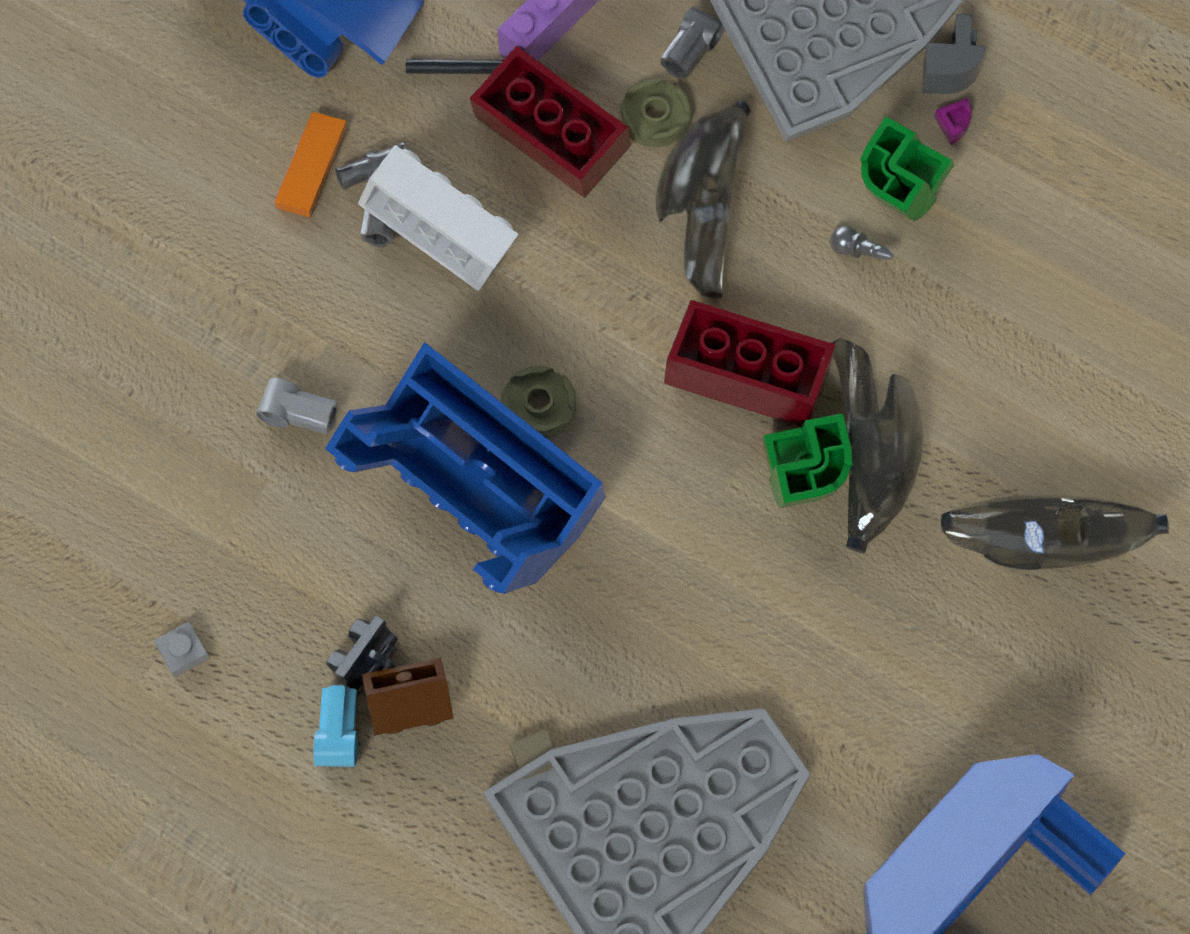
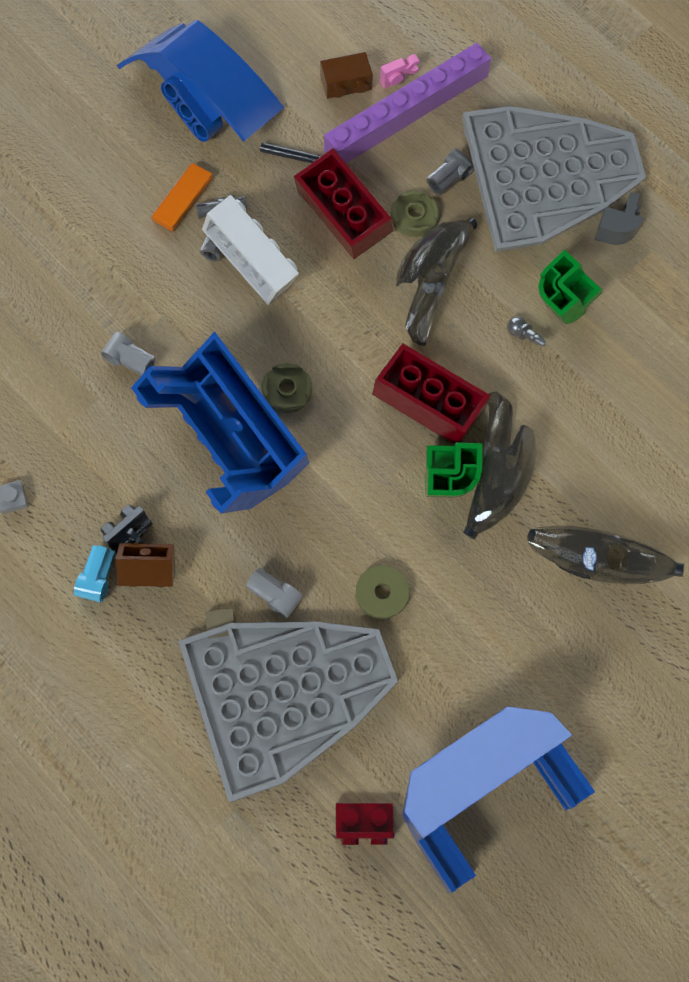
camera: 10 degrees right, 5 degrees up
magenta tile [934,97,971,145] -> none
none -> light grey piece [246,567,303,619]
none -> olive tile [355,565,409,620]

